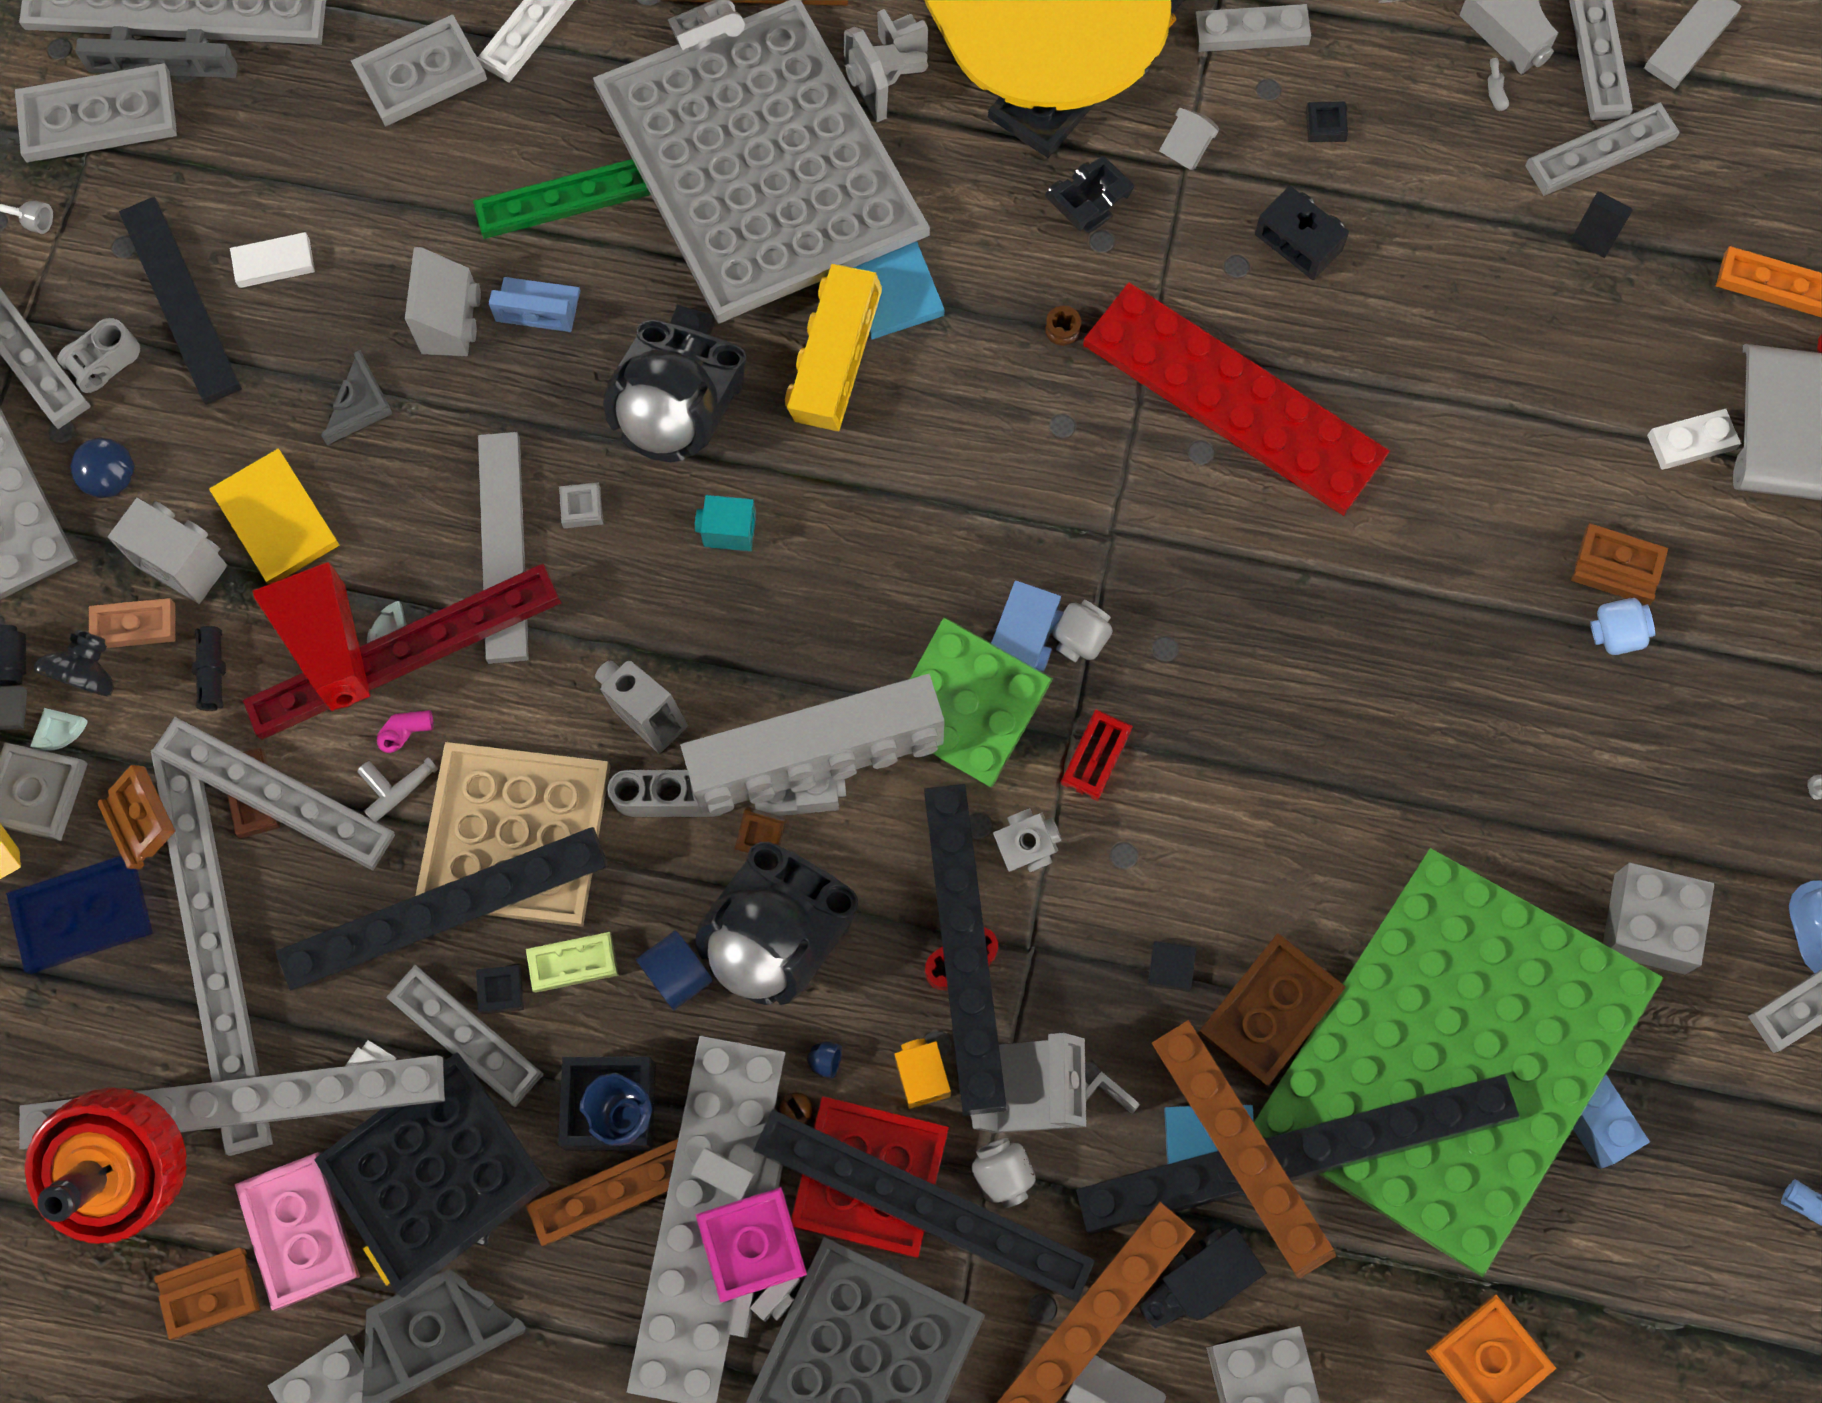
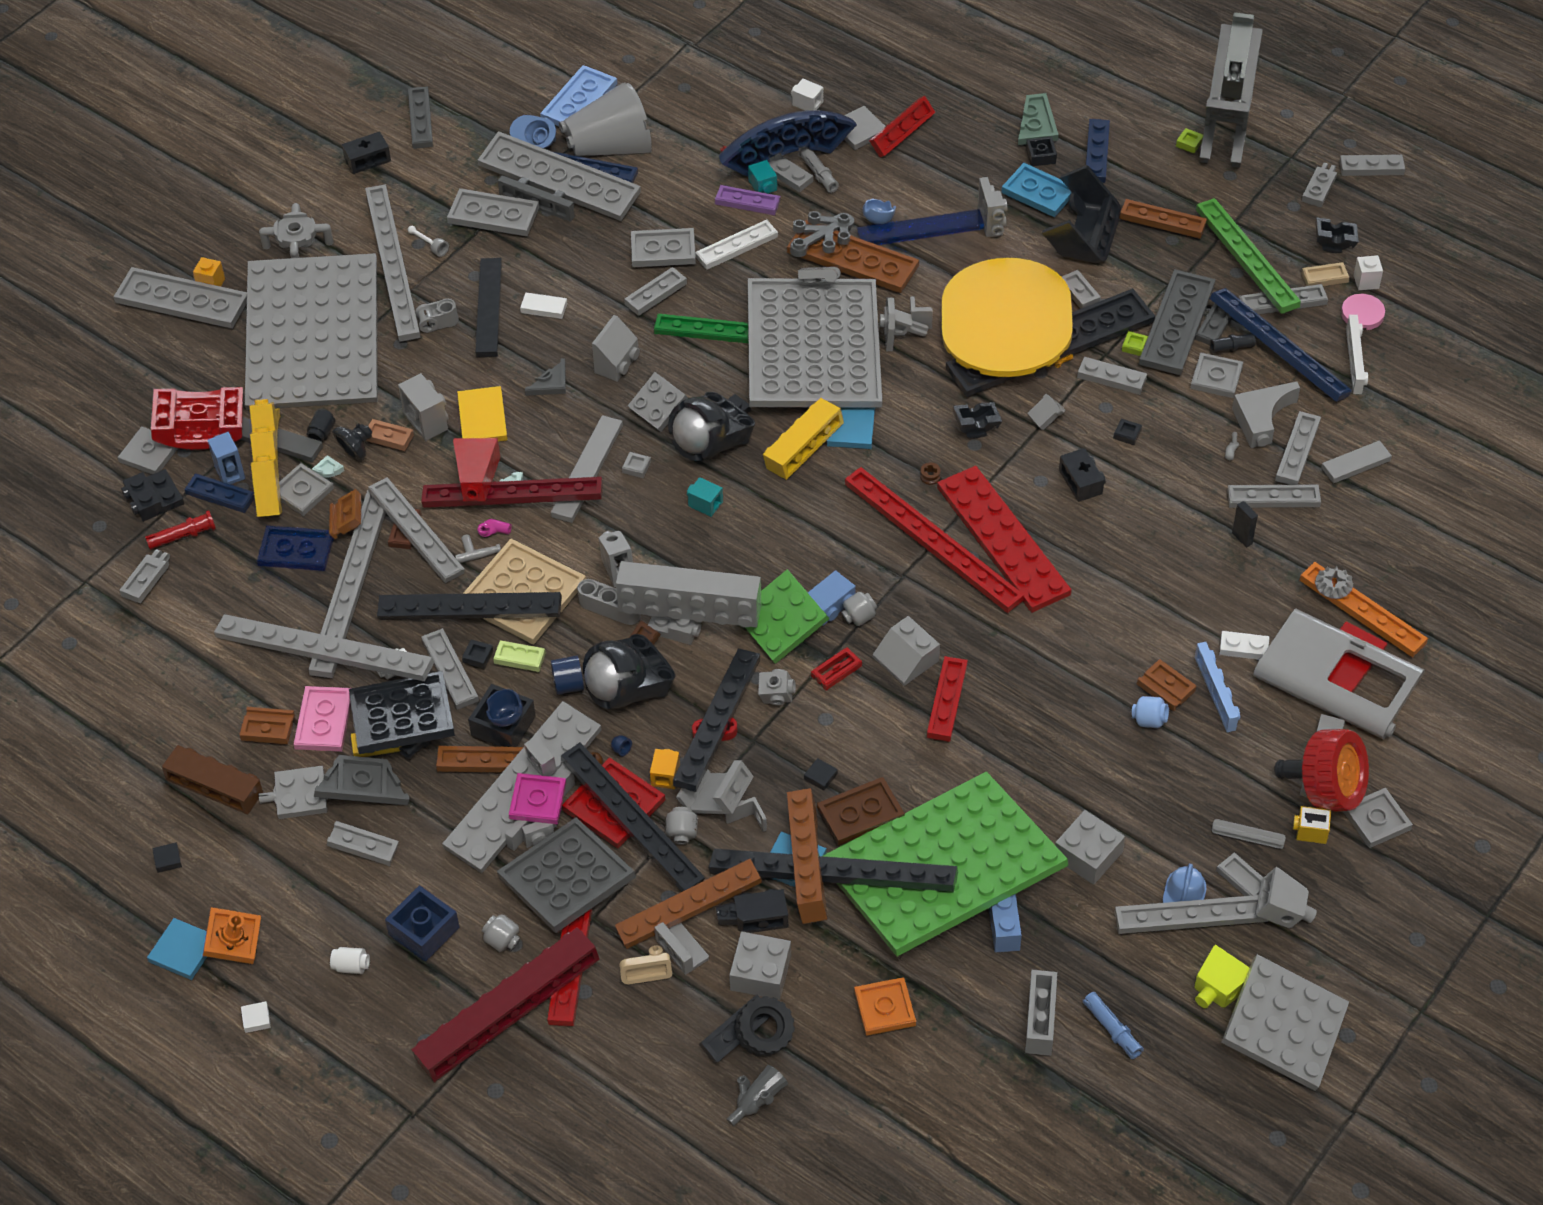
camera: 25 degrees right, 20 degrees down
red wheel [25,1087,187,1244] -> none
dark blue hair [70,437,135,498] -> none
black pin [192,626,226,711] -> none
medium blue panel [489,277,580,332] -> none
none -> light grey plate [624,267,687,316]
none -> light grey plate [628,372,688,432]
none -> red plate [845,467,1024,613]
none -> light grey slope [873,616,940,686]
none -> red plate [927,656,968,742]
none -> light grey brick [1025,970,1057,1056]
none -> light blue plate [1195,642,1240,732]
none -> light grey gear [1315,566,1354,599]

